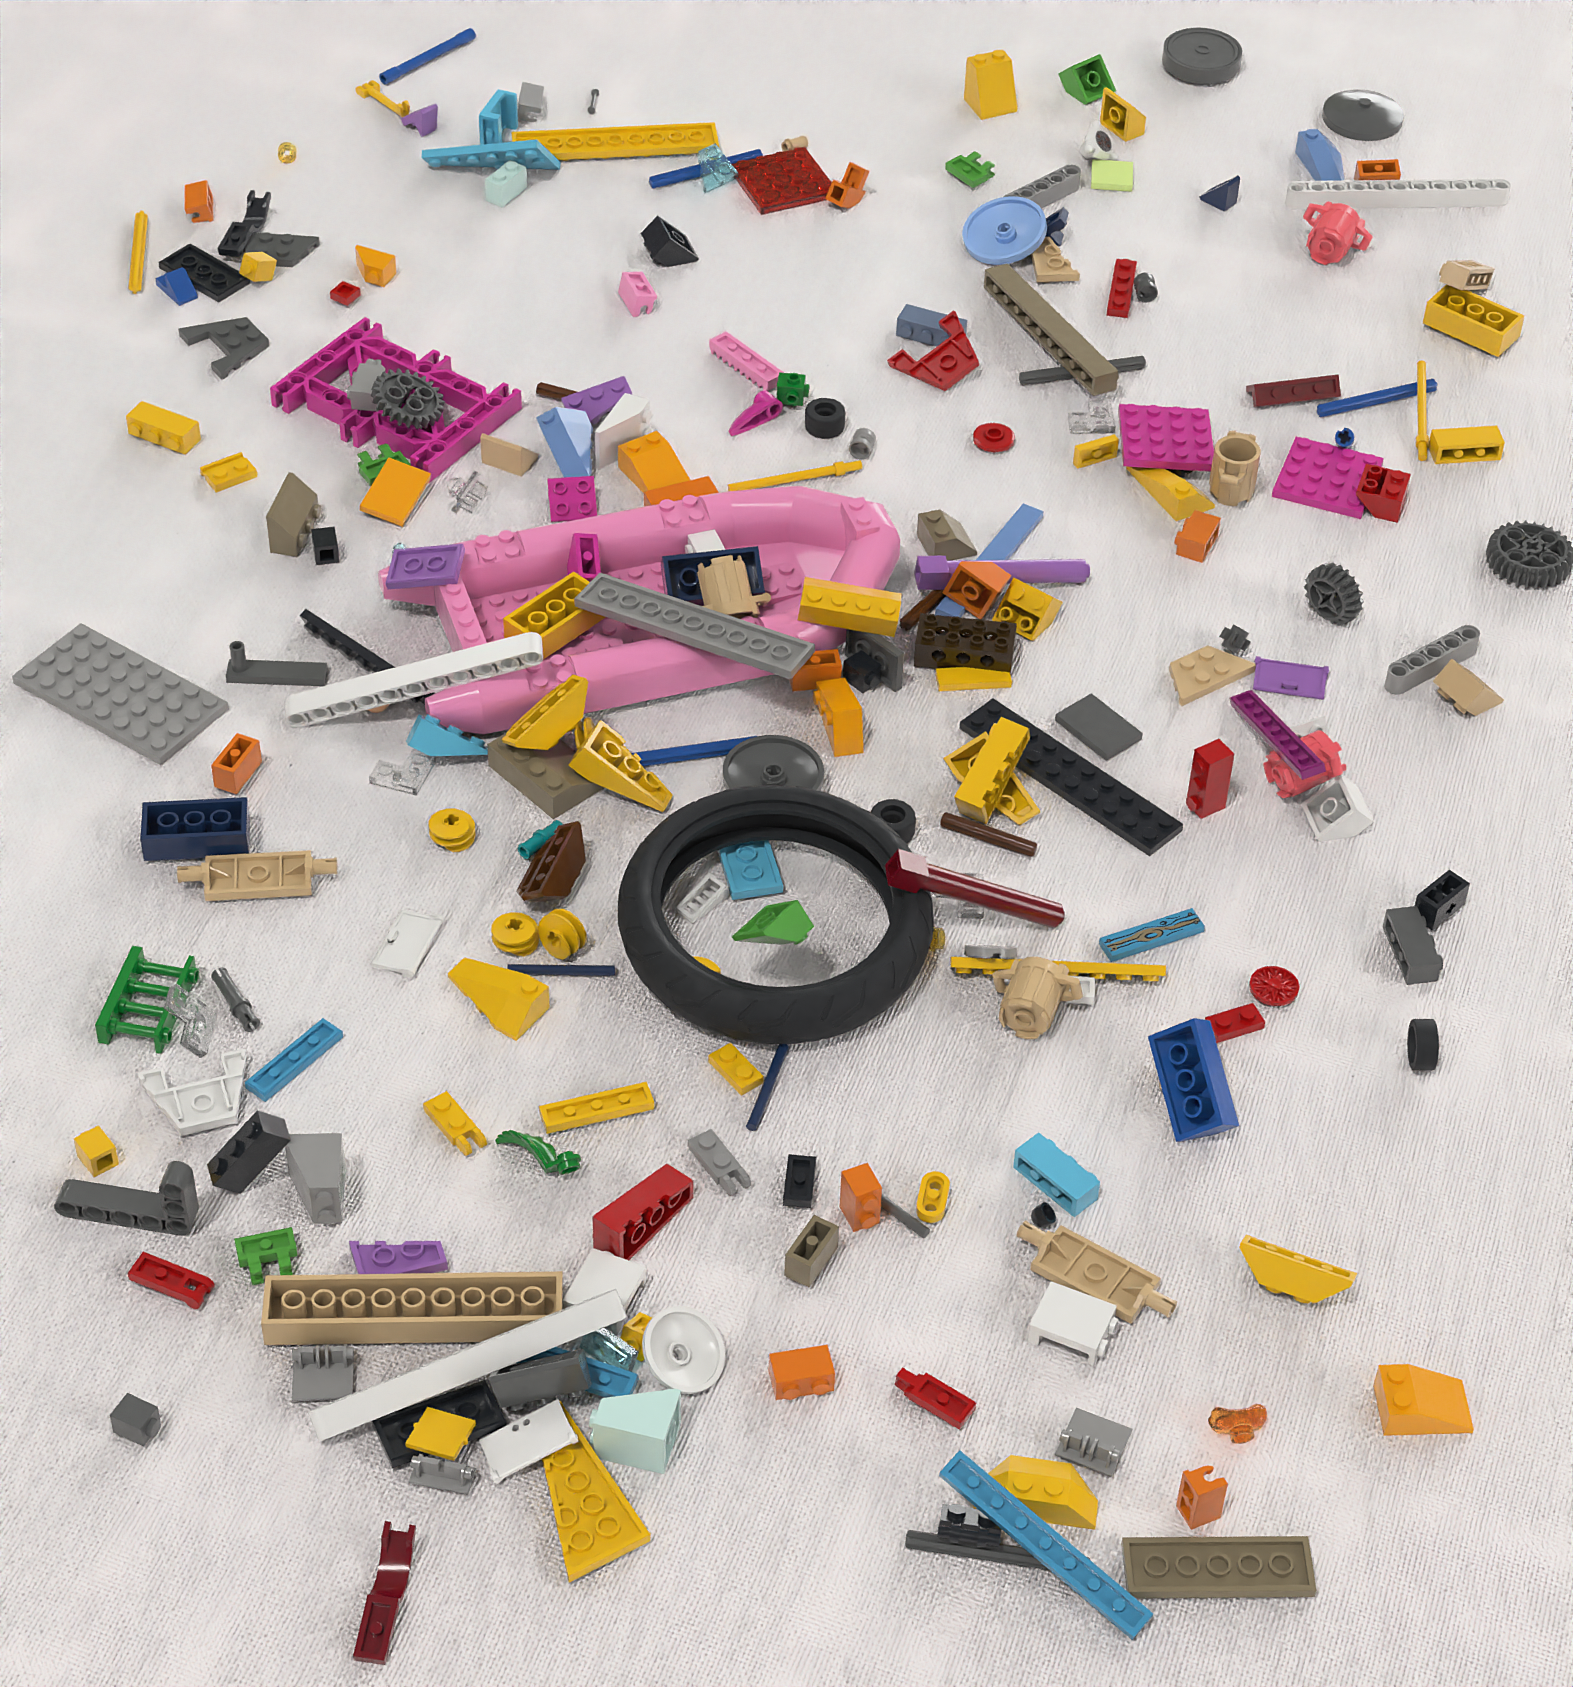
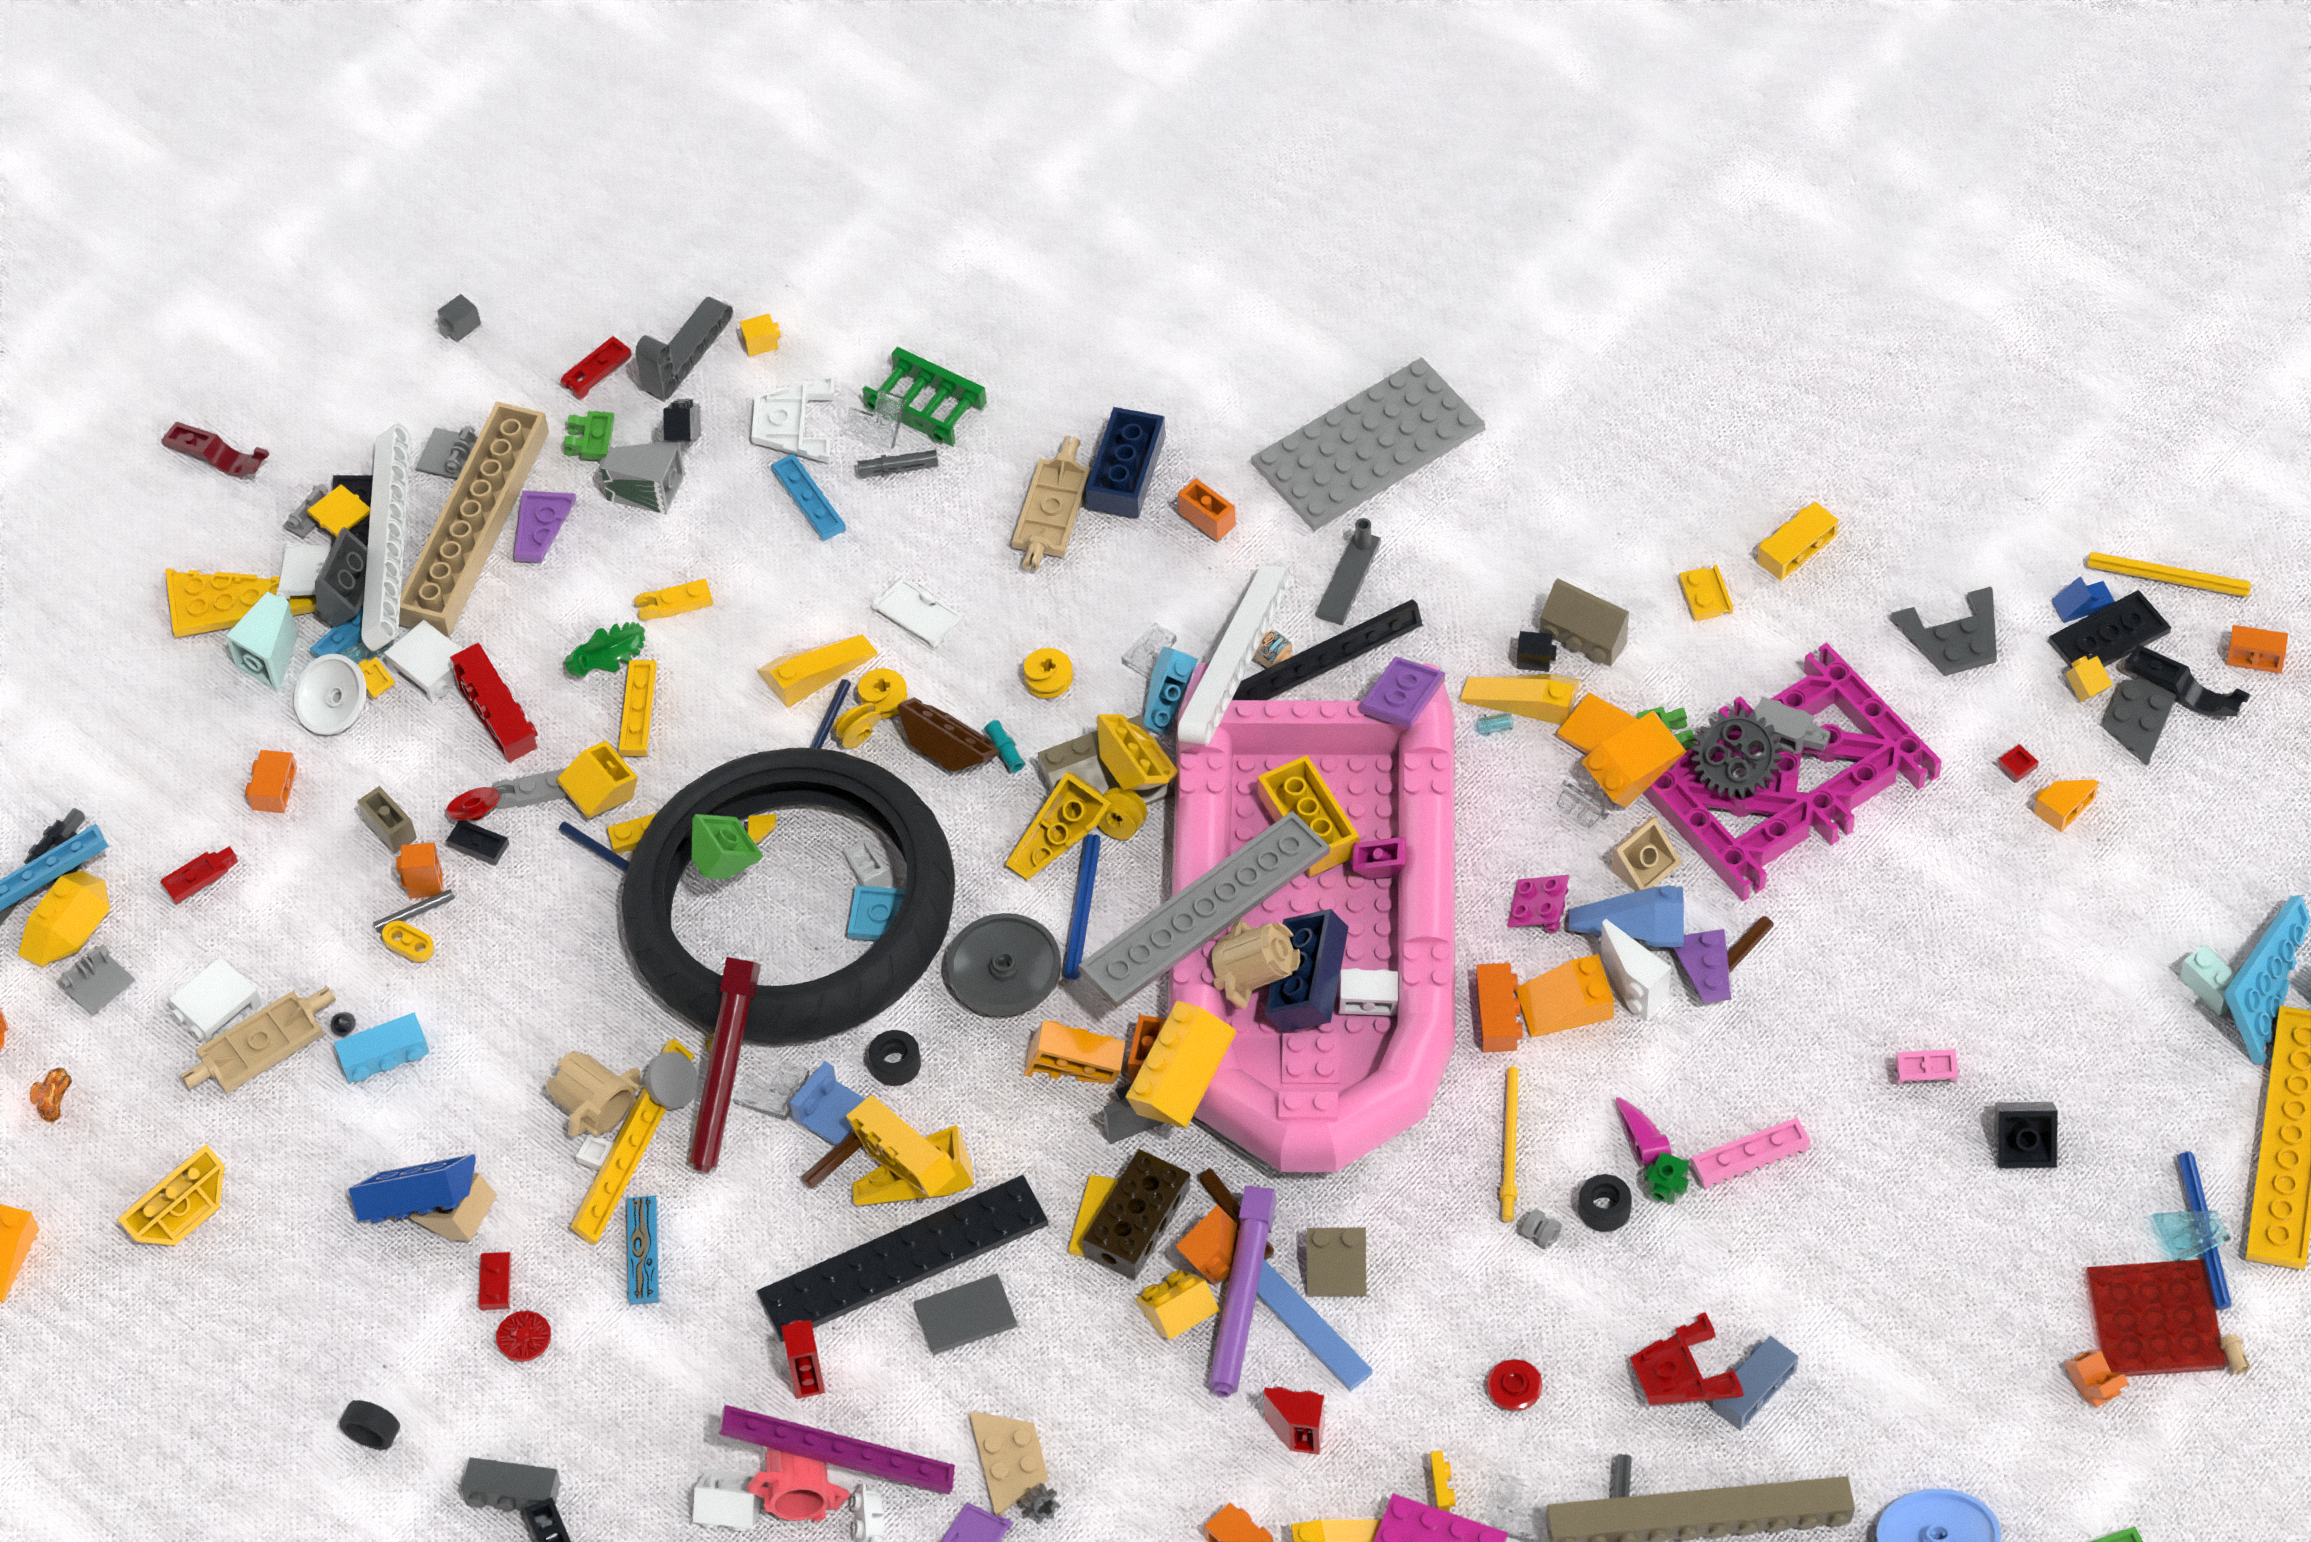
camera: 115 degrees right, 10 degrees up
none -> red dish [446,787,500,821]
none -> yellow slope [557,740,638,819]
none -> medium blue bracket [789,1061,865,1146]
none -> red slope [1264,1387,1325,1455]
none -> yellow wedge [1460,674,1581,725]
none -> light orange slope [1581,711,1687,808]

